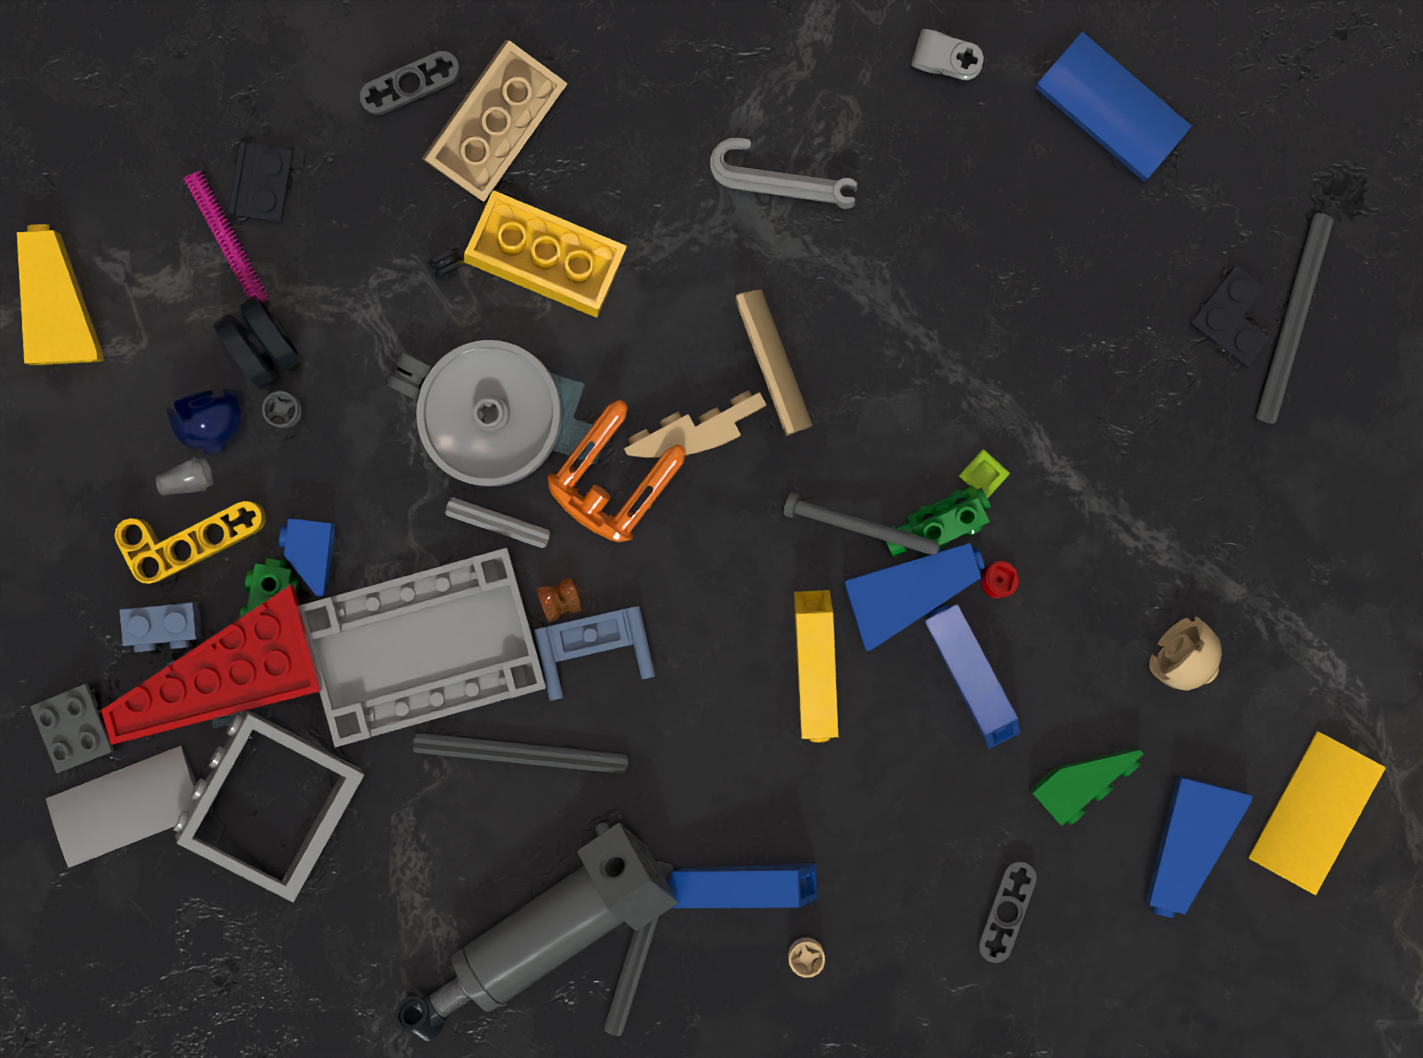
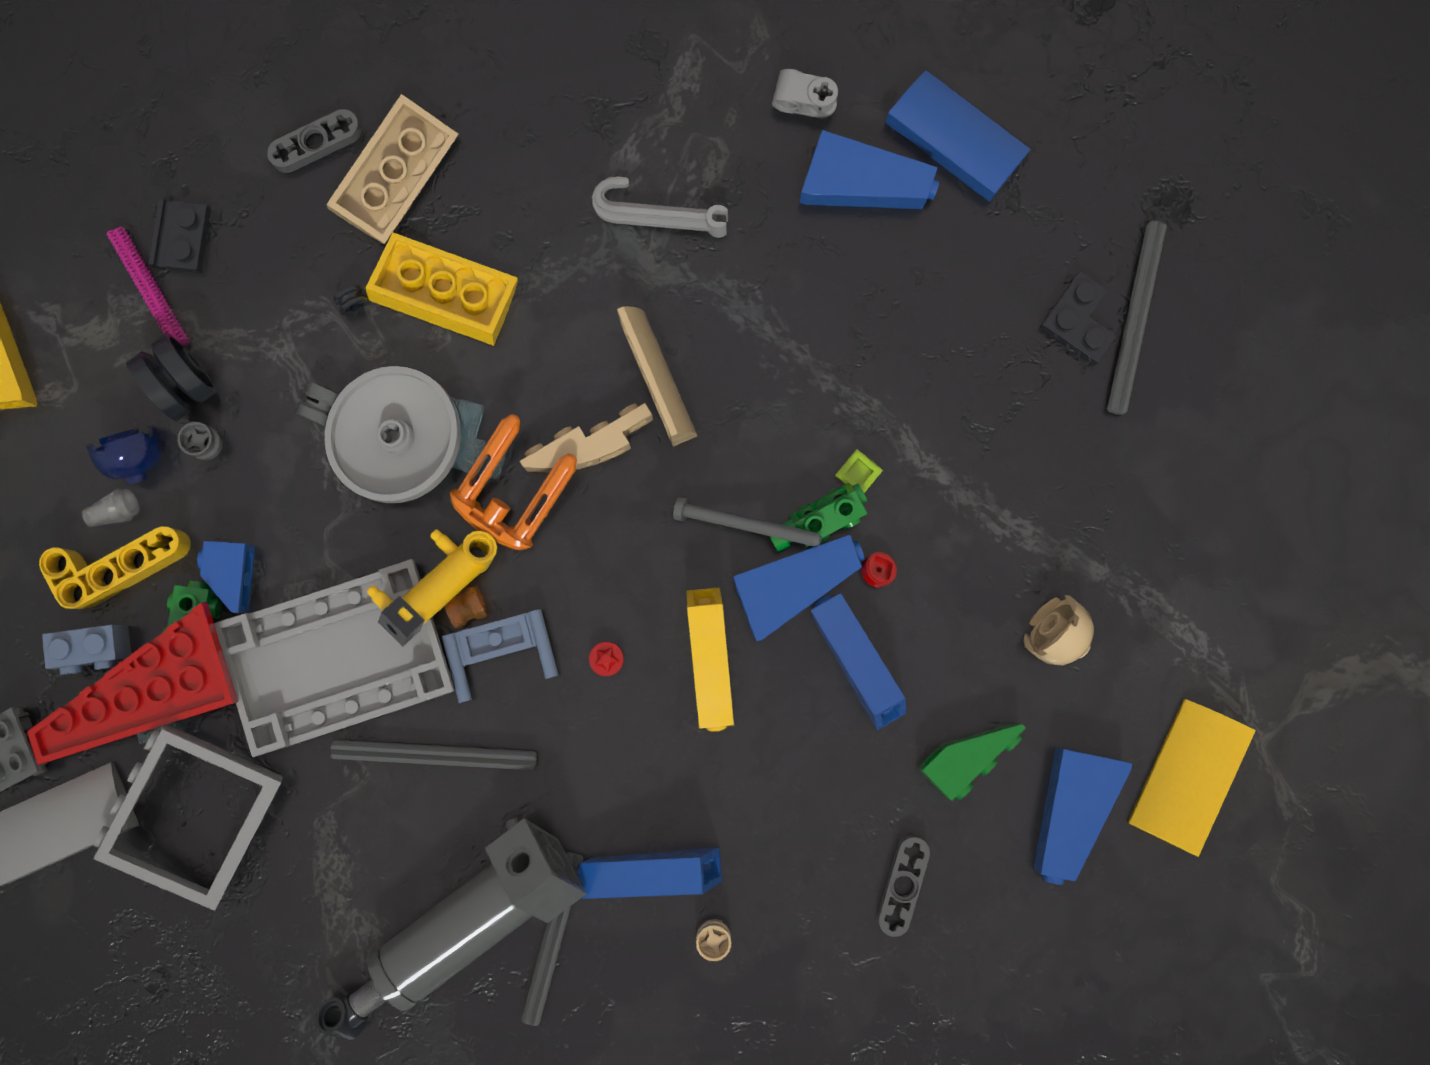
camera: 10 degrees left, 5 degrees down
light grey axle [445,497,550,548] -> none
none -> yellow piece [367,529,497,647]
none -> red tile [589,642,624,676]
none -> blue slope [799,130,940,209]

